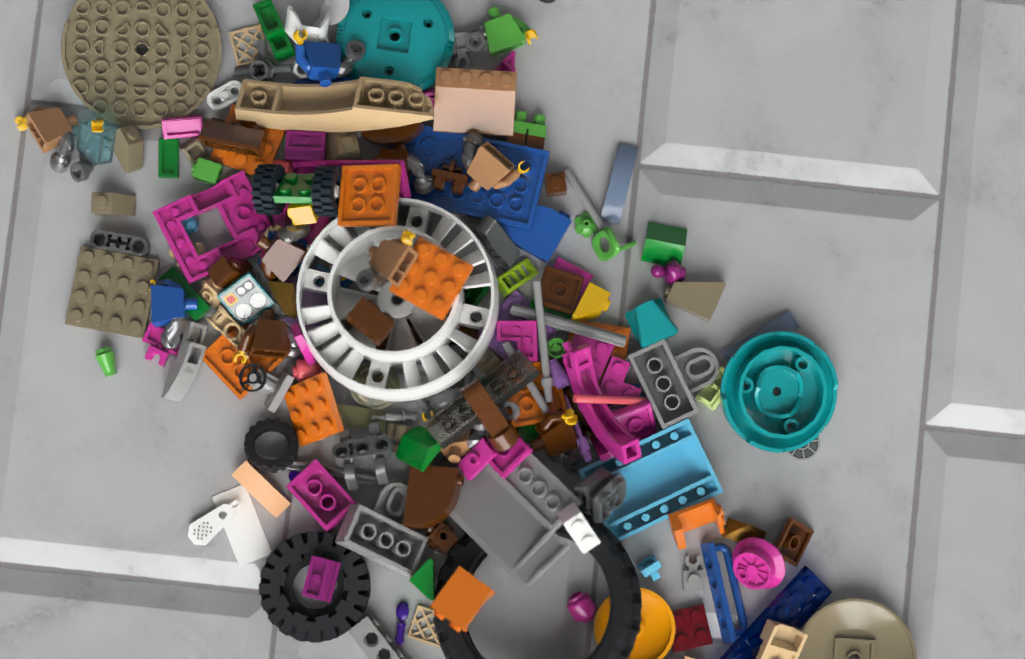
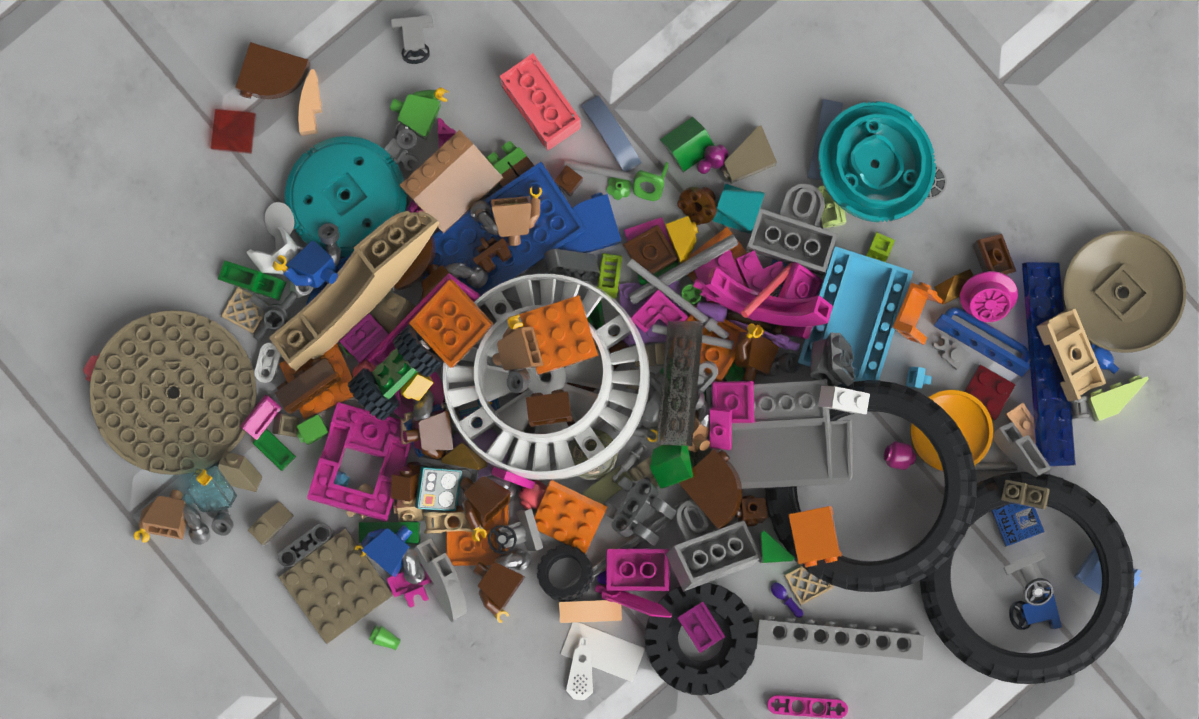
camera: 45 degrees left, 0 degrees up
reddish brown beam [460,379,520,451] -> none
none -> reddish brown torso [473,549,531,623]
none -> coral hose [500,53,581,151]
none -> dark pink piece [595,584,672,617]
none -> reddish brown plate [677,187,717,225]
none -> lime slope [866,232,895,262]

